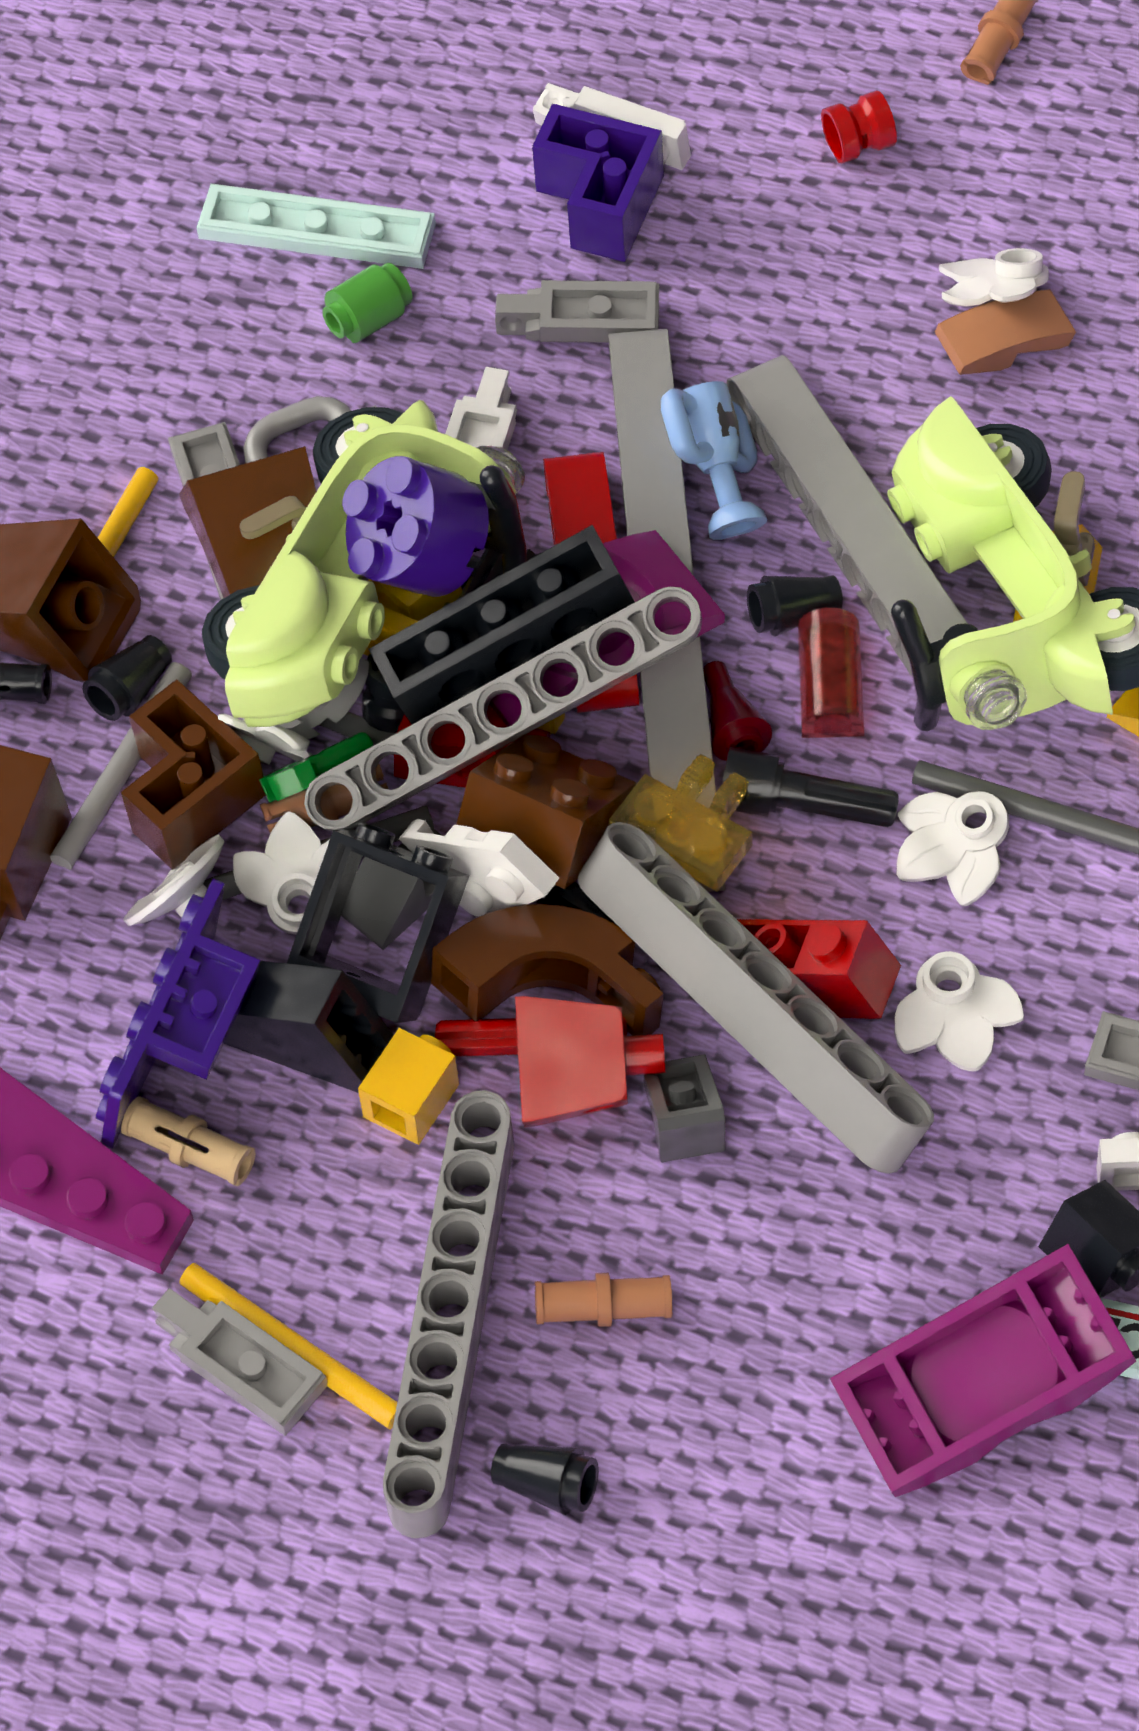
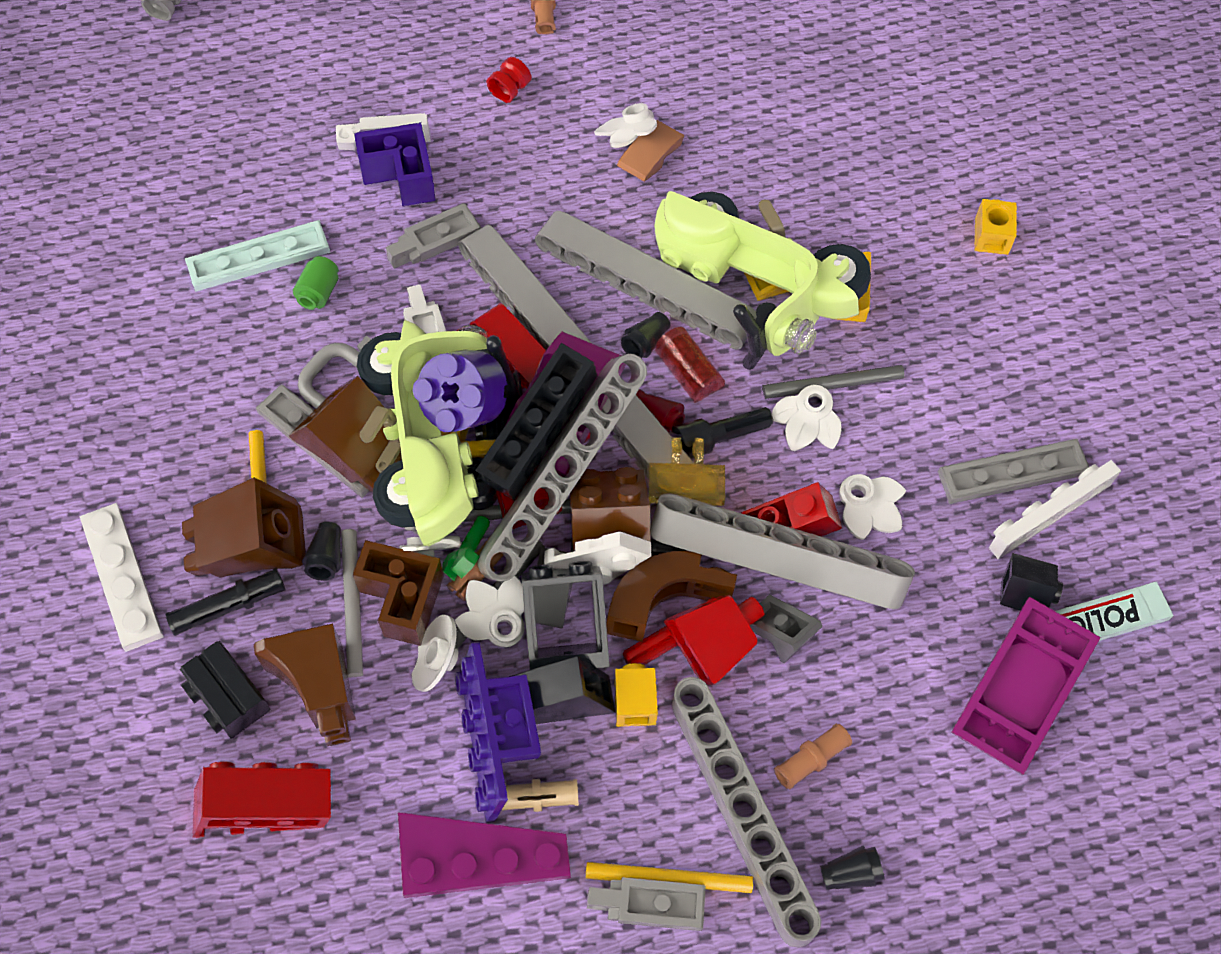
camera: 40 degrees left, 5 degrees up
light blue piece [661,381,767,540] -> none

